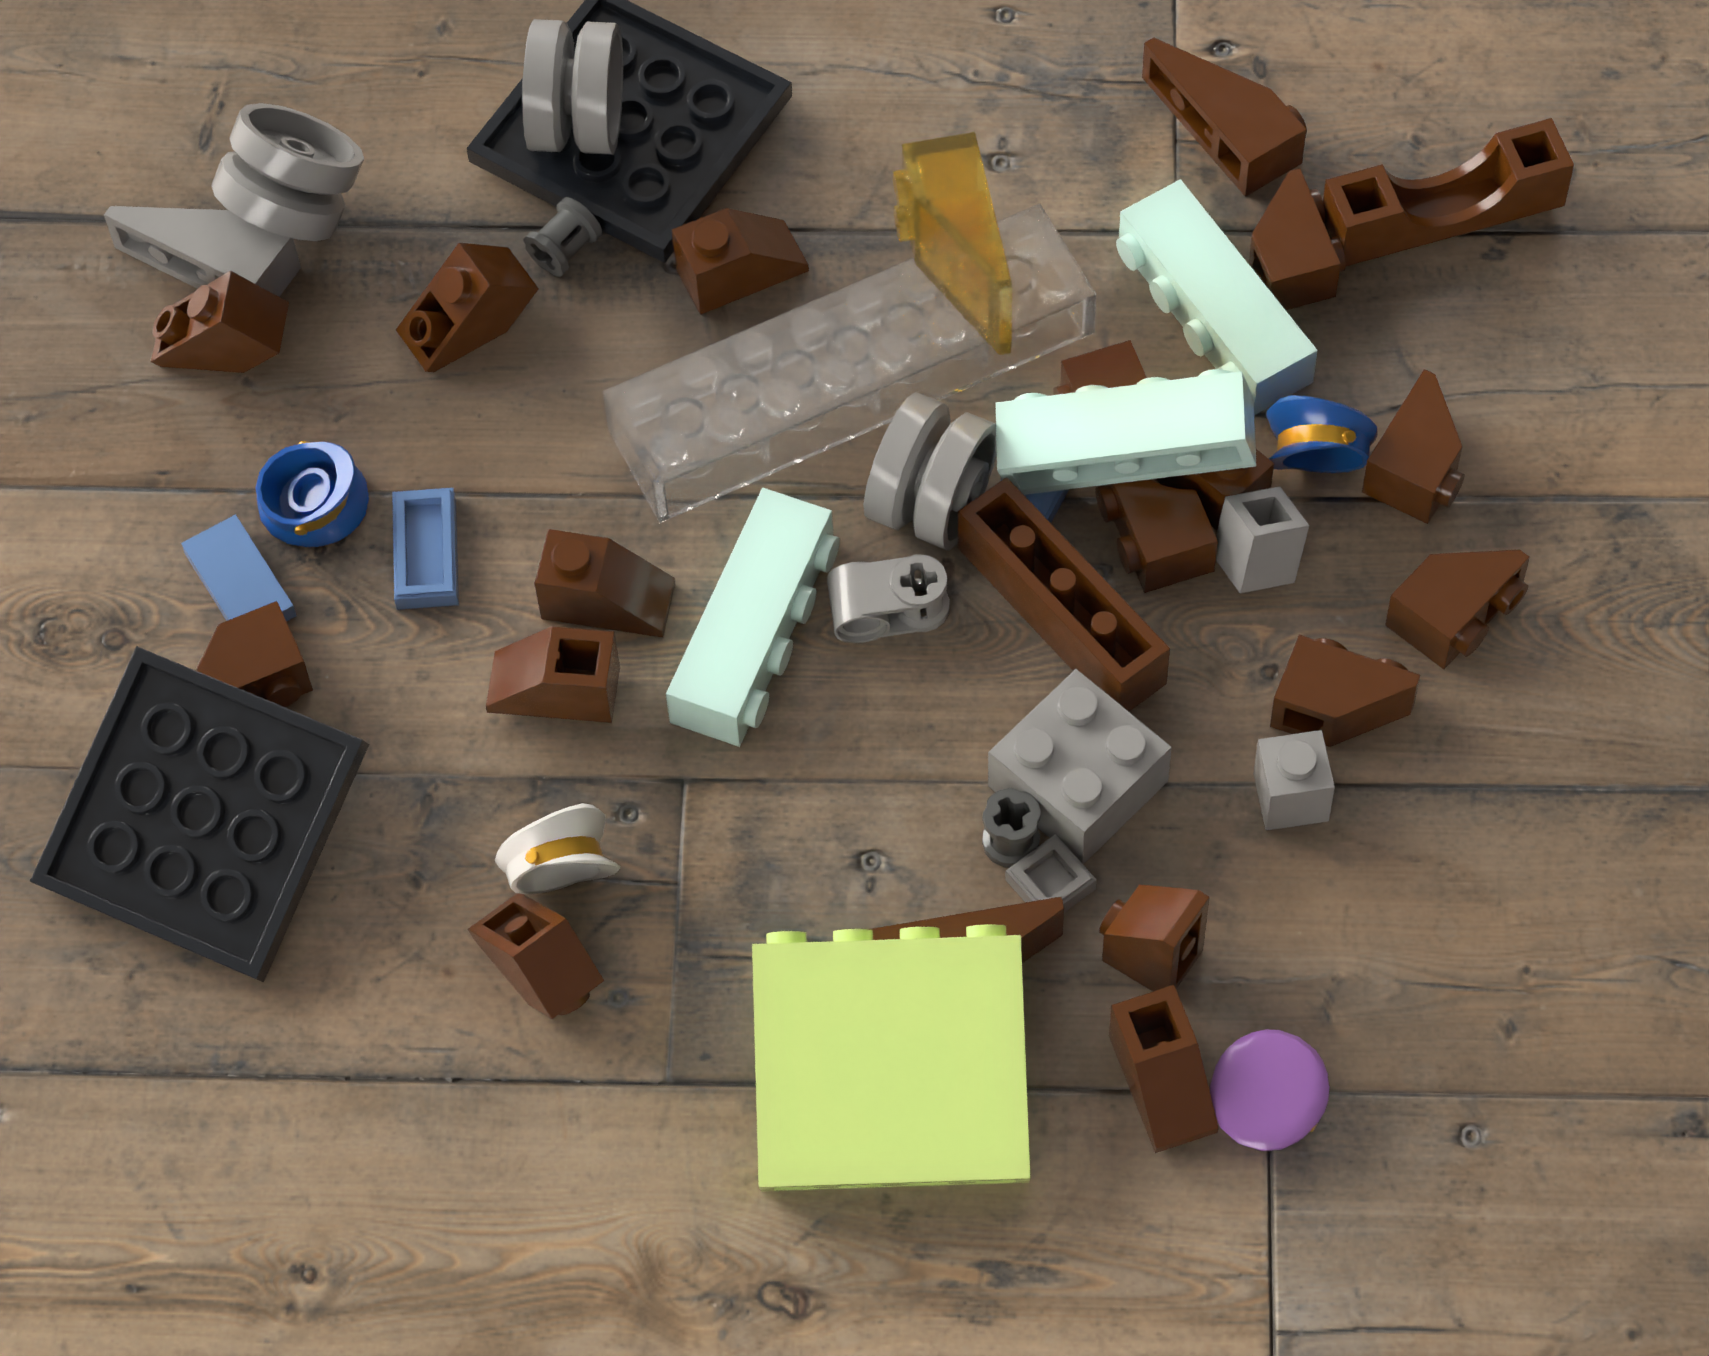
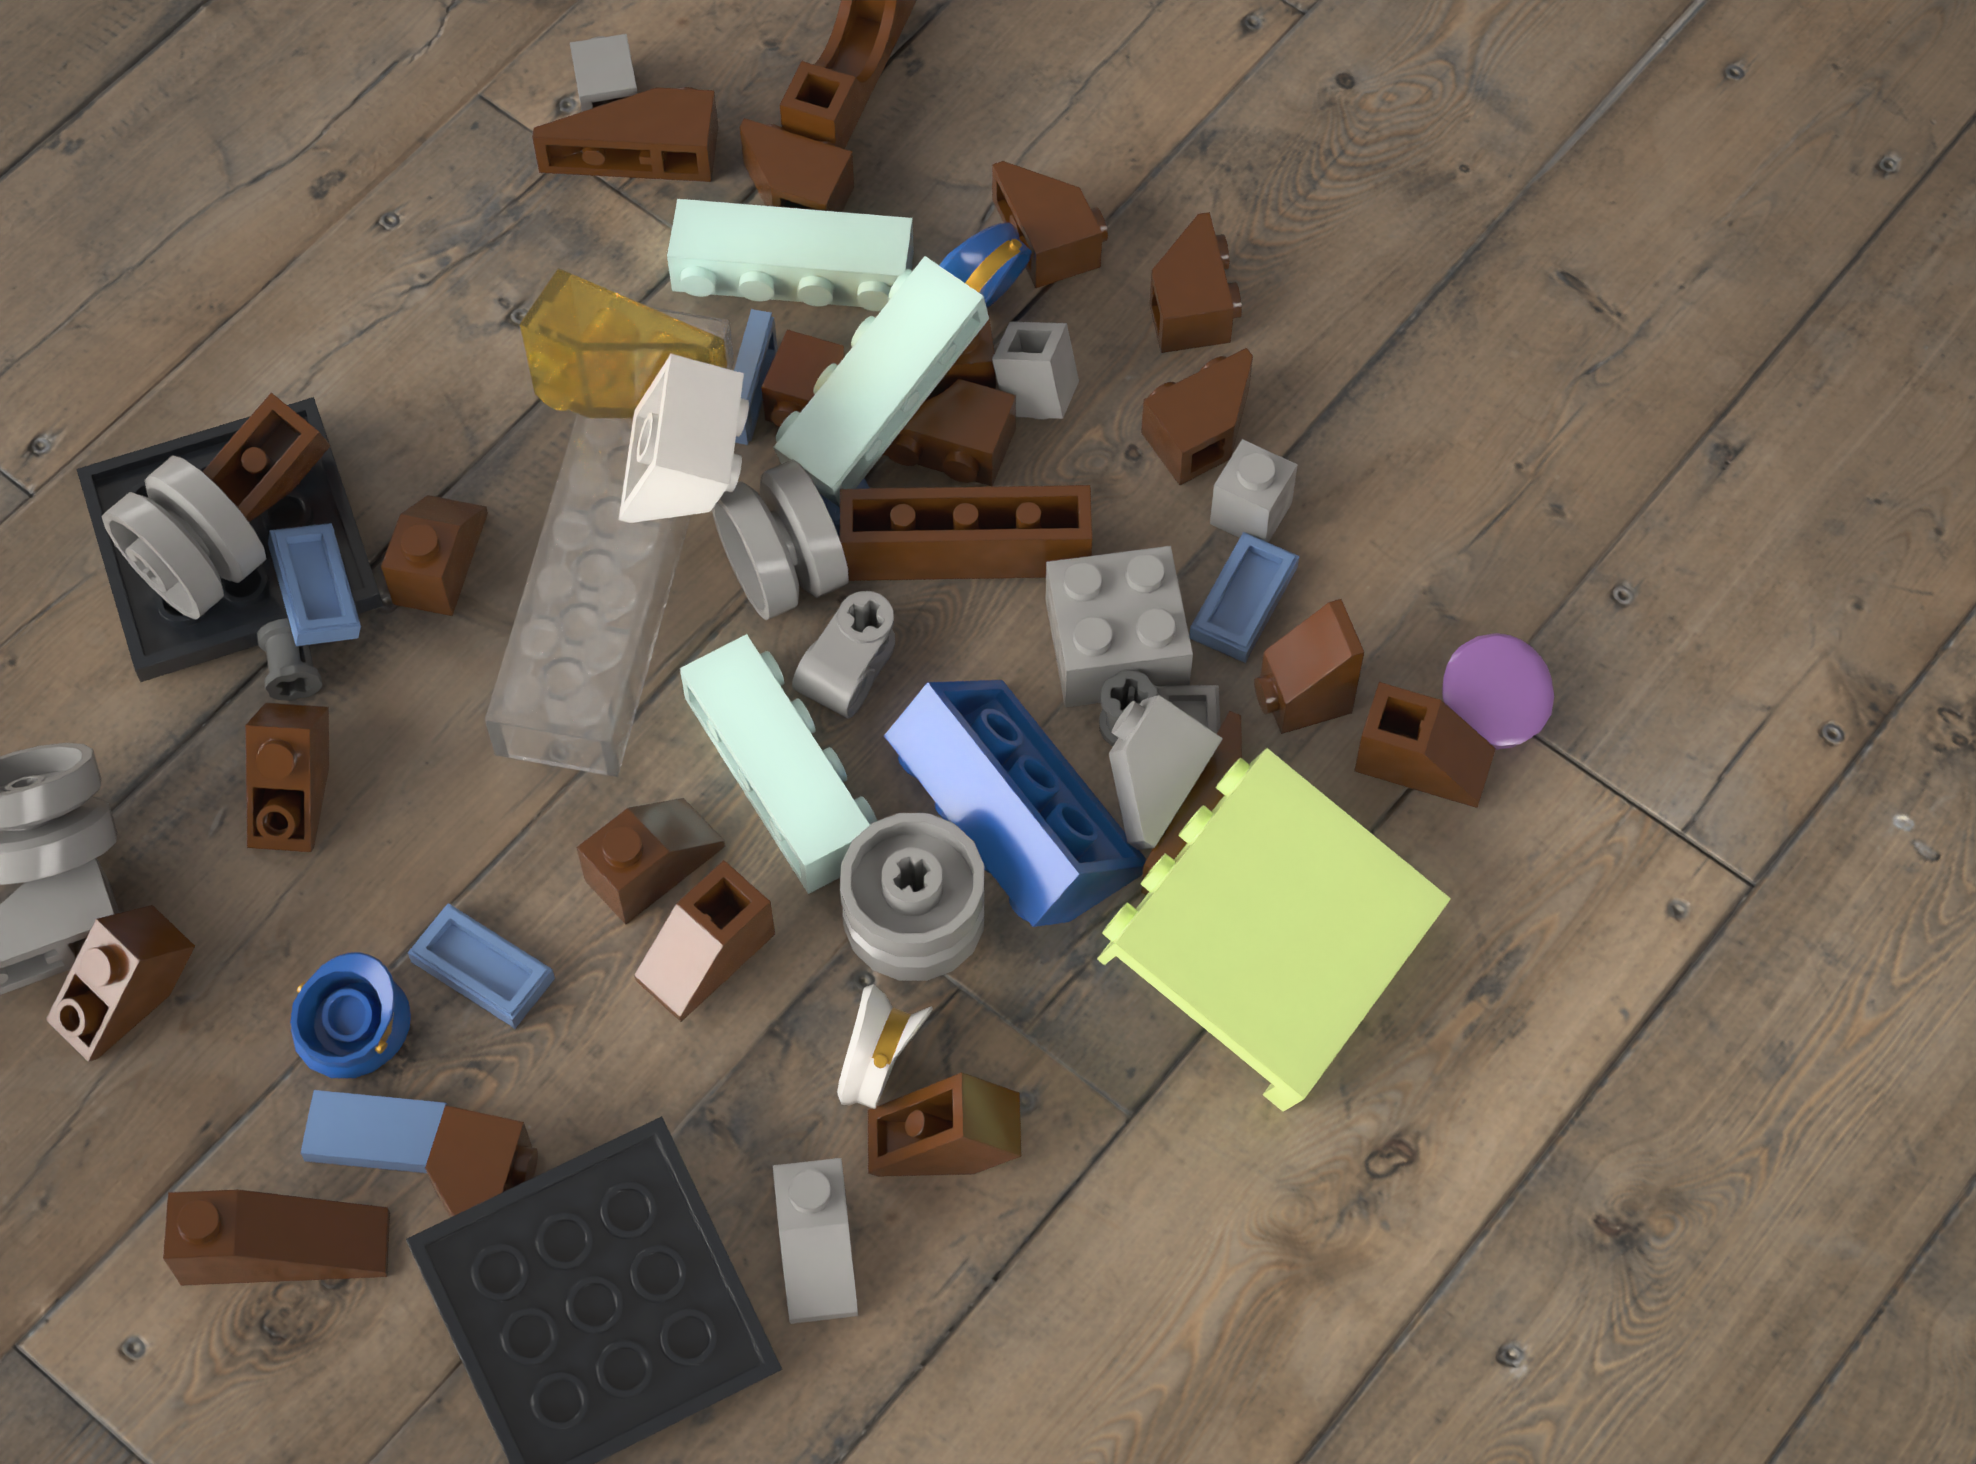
camera: 55 degrees left, 0 degrees up
none -> reddish brown slope [163,1189,390,1286]
none -> reddish brown slope [203,392,331,522]
none -> medium blue tile [268,523,361,646]
none -> light grey brick [570,34,638,112]
none -> white slope [619,354,749,523]
none -> medium blue tile [734,309,777,445]
none -> light grey slope [773,1158,858,1324]
none -> light grey wheel [840,813,984,981]
none -> blue slope [884,680,1147,927]
none -> light grey slope [1109,695,1223,850]
none -> medium blue tile [1189,532,1299,663]

